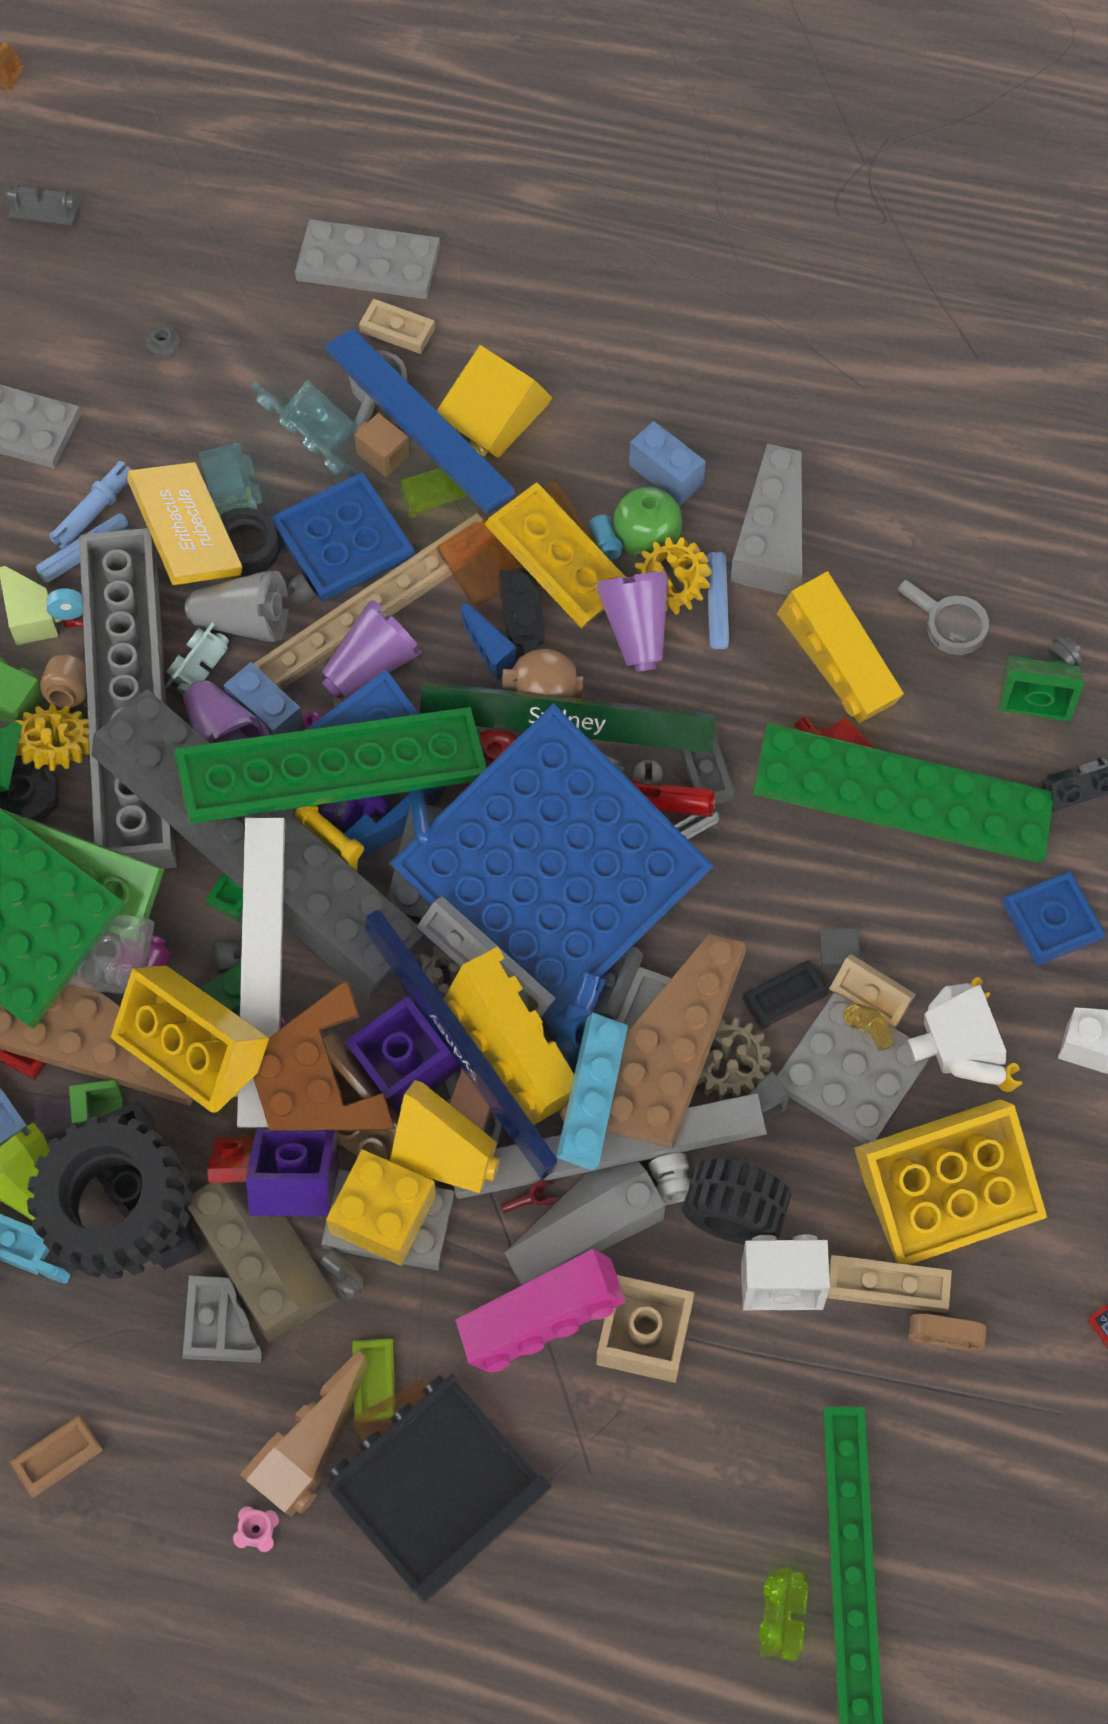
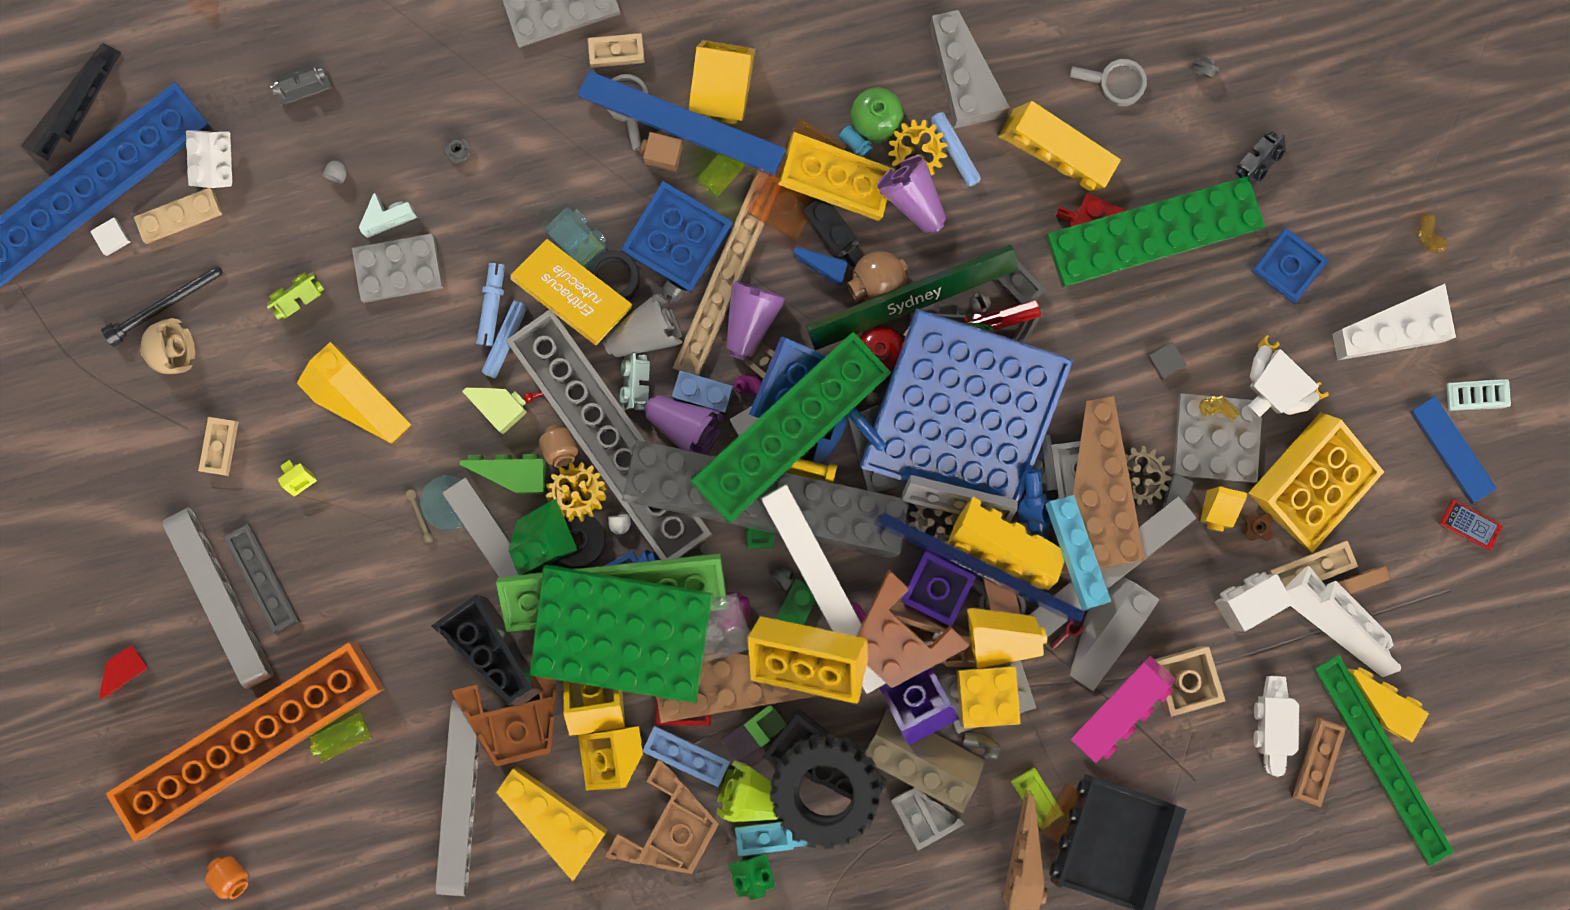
camera: 30 degrees left, 20 degrees up
medium azure tile [47,588,83,620] -> none
red plate [207,1136,255,1183] -> none
clear light blue bracket [251,380,358,477] -> none
medium blue brick [629,421,706,506] -> none
white wheel [649,1153,691,1205] -> none
black tyre [682,1158,792,1245] -> none
black tile [742,960,828,1030] -> none
clear neon green hinge [759,1567,809,1661] -> none
tan plate [829,954,916,1028] -> none
green slope [998,655,1084,722] -> none
none -> light grey hinge [323,161,347,183]
none -> light aqua slope [359,193,418,238]
none -> white hinge [608,514,631,535]
none -> yellow slope [1200,487,1247,532]
none -> reddish brown plate [1245,513,1273,541]
none -> white hinge [1254,676,1299,777]
none -> white wedge [1285,566,1401,677]
none -> medium nougat tile [1292,718,1347,807]
none -> yellow slope [1348,667,1429,742]

